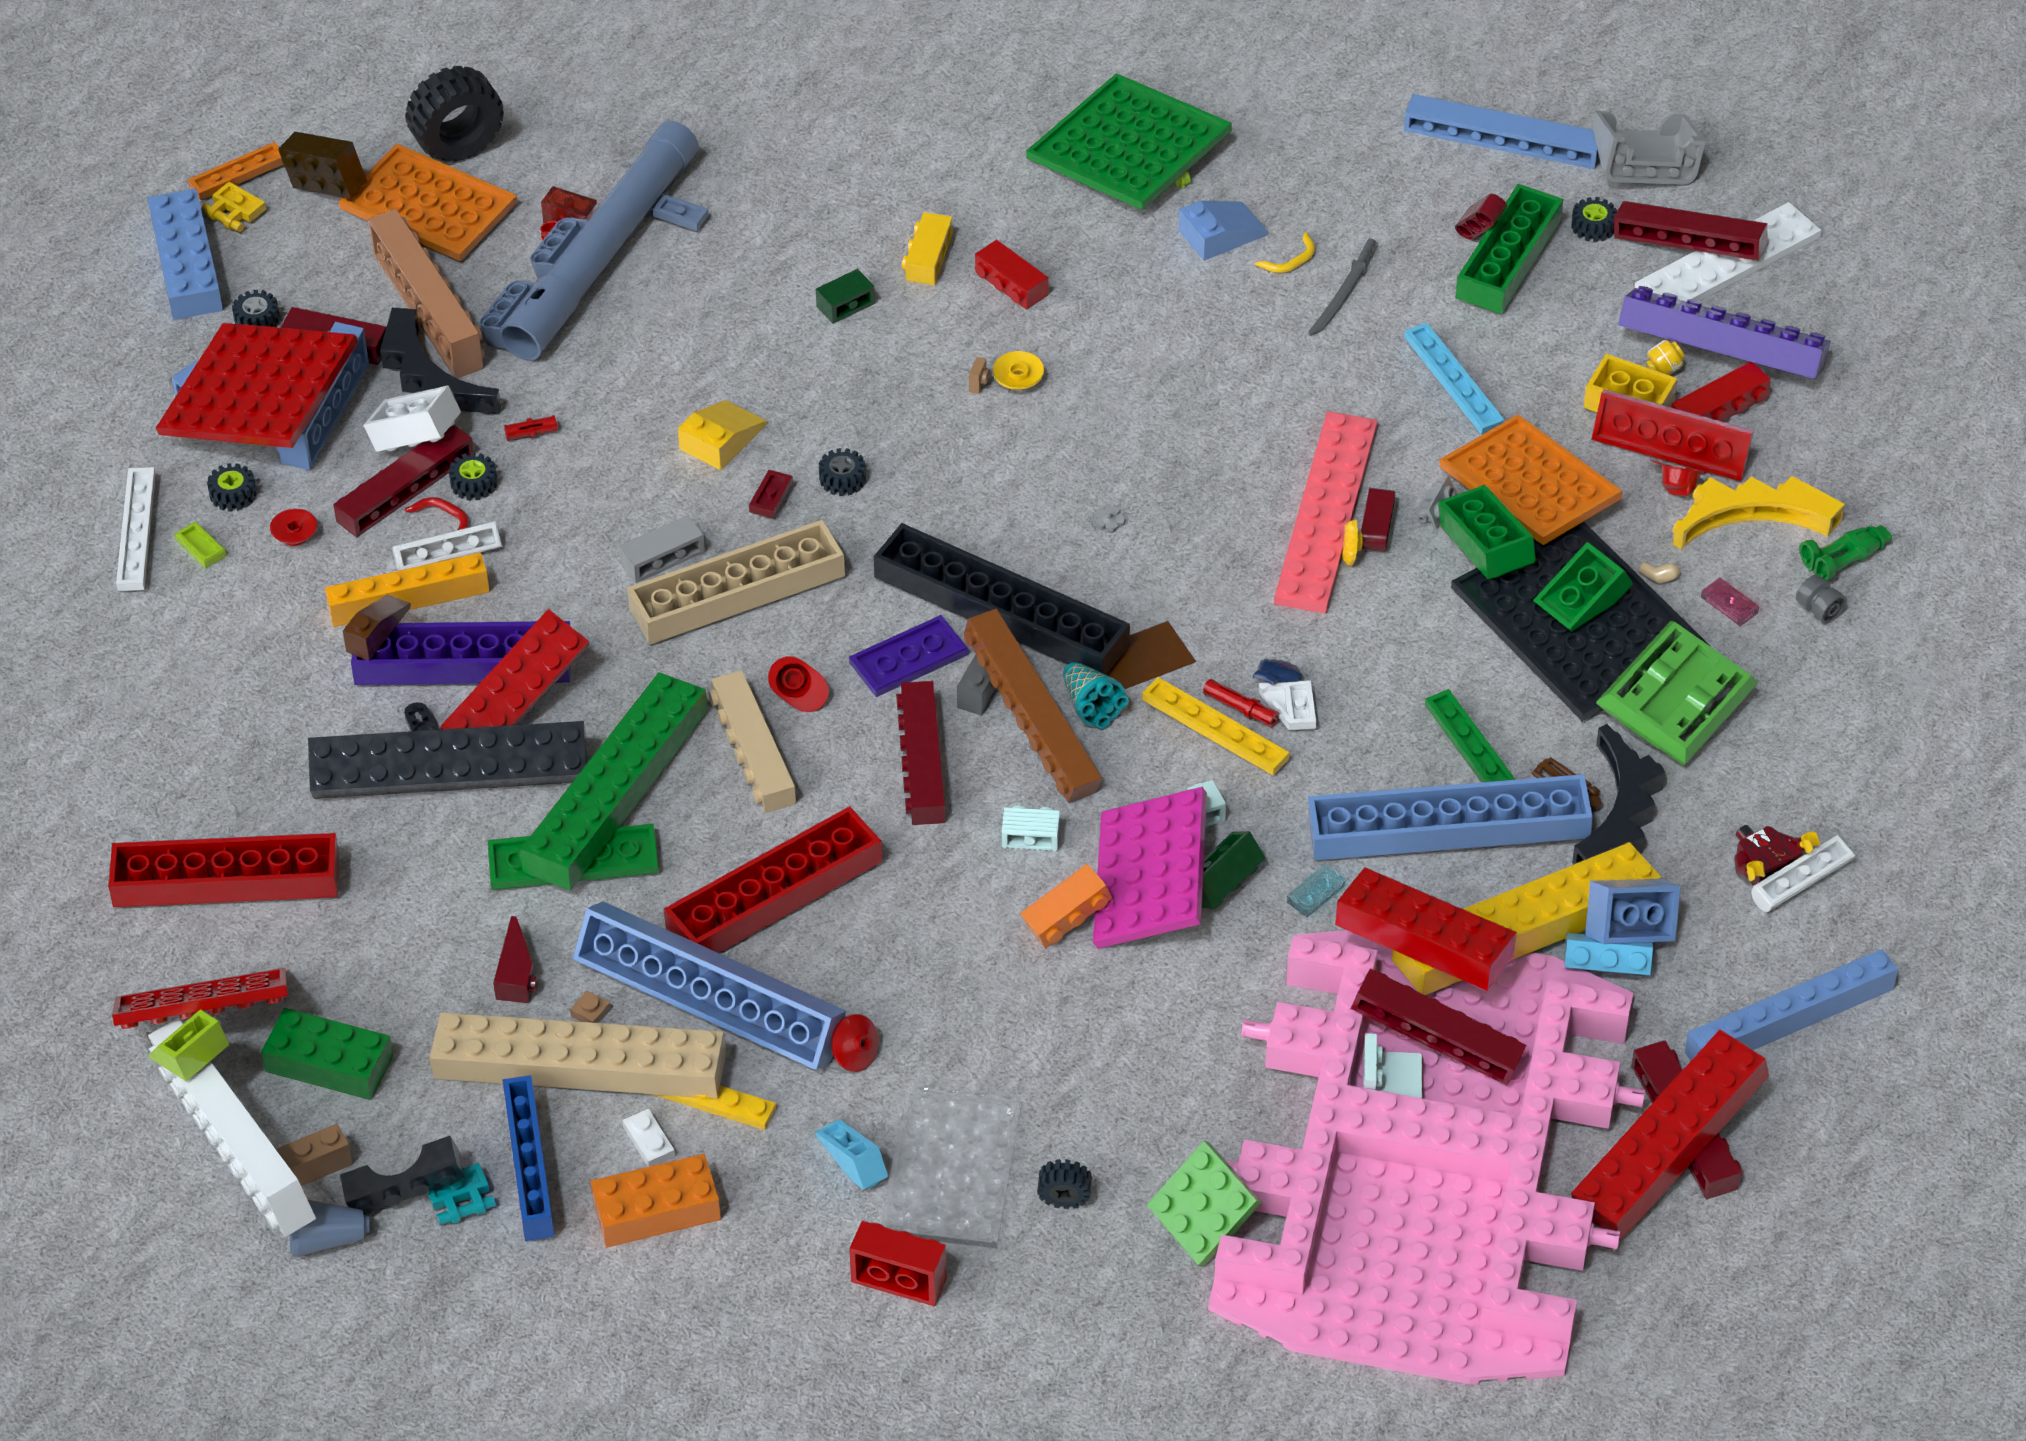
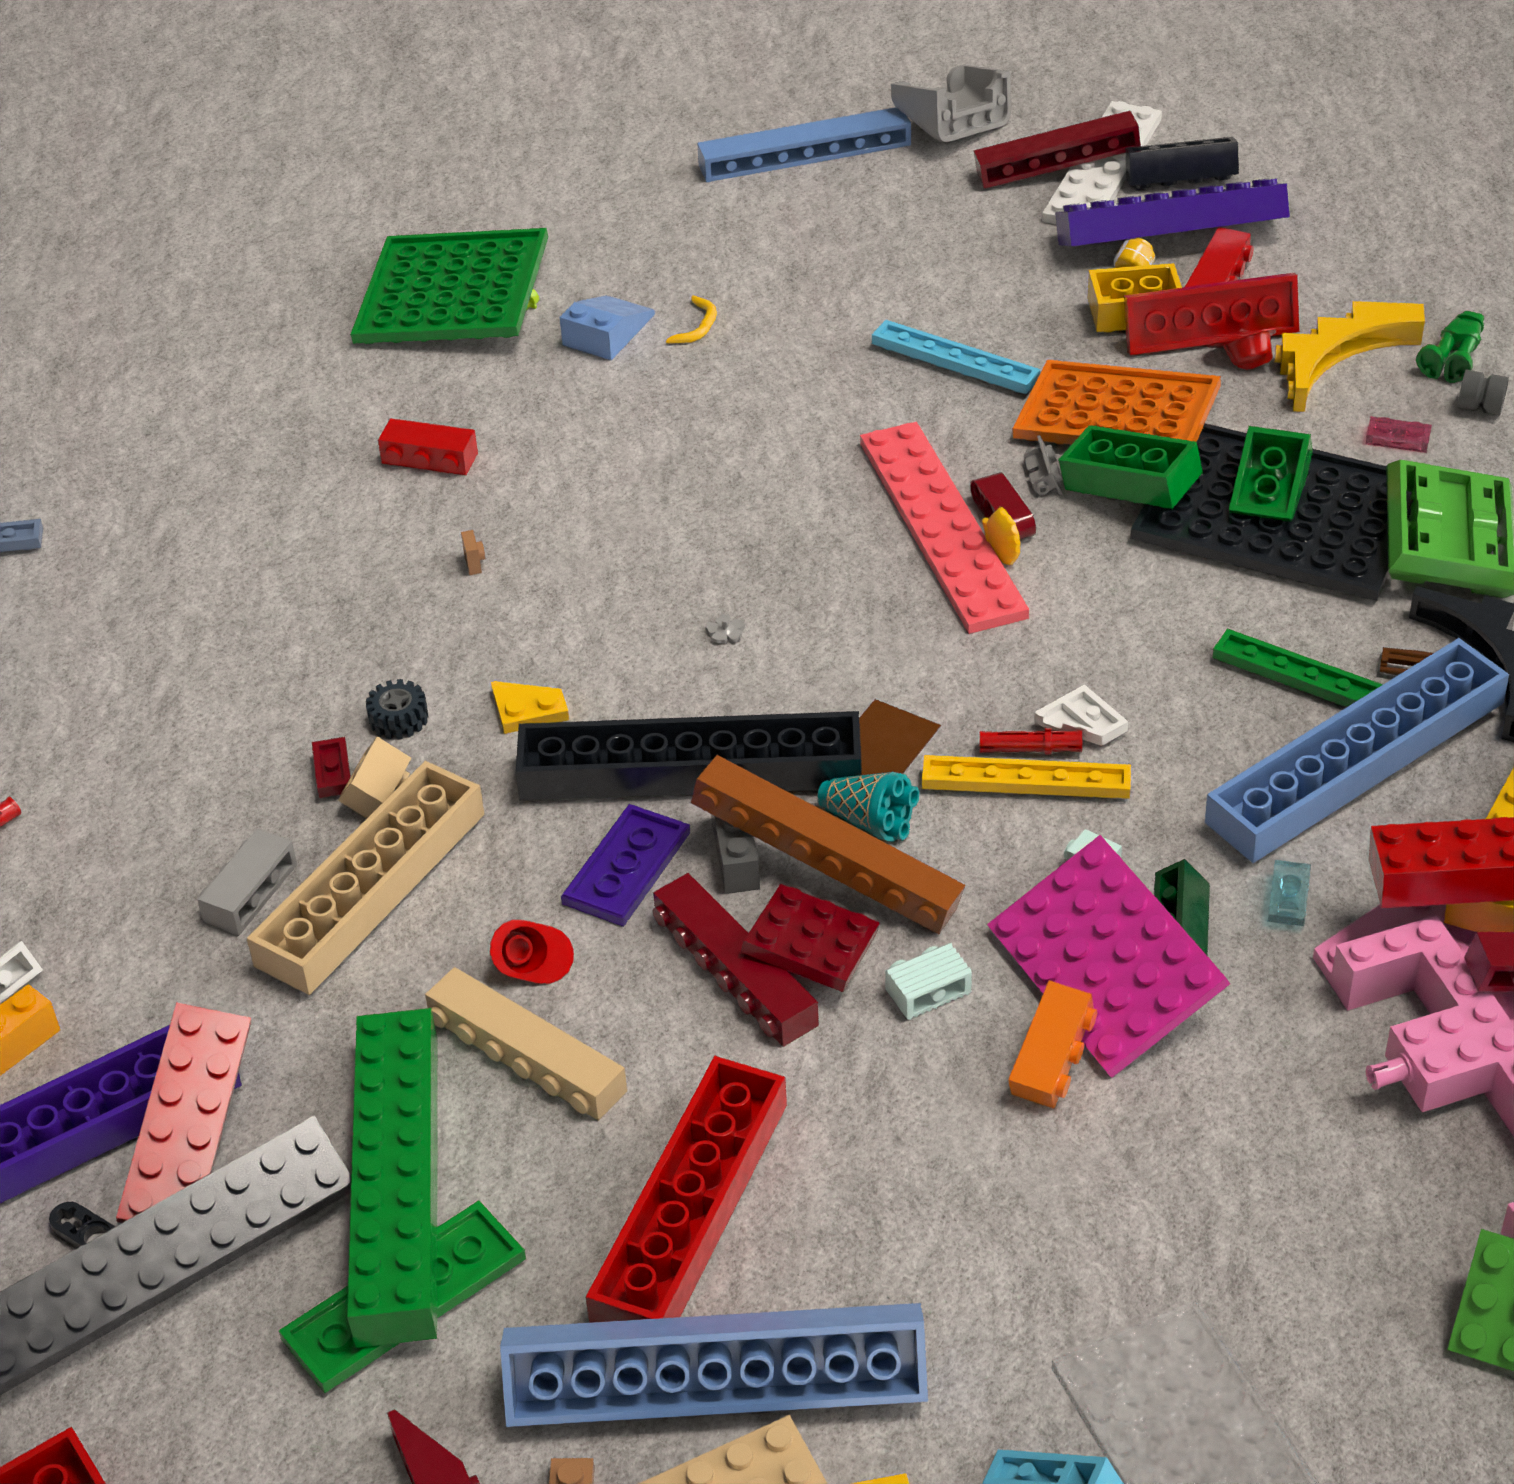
camera: 30 degrees left, 5 degrees down
yellow slope [678,400,767,470] -> none
dark green brick [816,269,875,324] -> none
red dish [831,1014,879,1072] -> none
yellow brick [902,212,953,285] -> none
yellow dish [993,351,1044,390] -> none
black wheel [1037,1159,1092,1209] -> none
dark blue animal [1253,659,1301,685] -> none
dark grey sword [1308,238,1377,336] -> none
green brick [1455,184,1564,314] -> none
dark red beam [1455,193,1507,240] -> none
black wheel [1571,197,1617,242] -> none
tan arm [1638,562,1680,584] -> none
none -> tan brick [338,737,411,818]
none -> yellow wing [491,681,569,734]
none -> dark red plate [741,884,880,992]
none -> black brick [1125,136,1239,189]

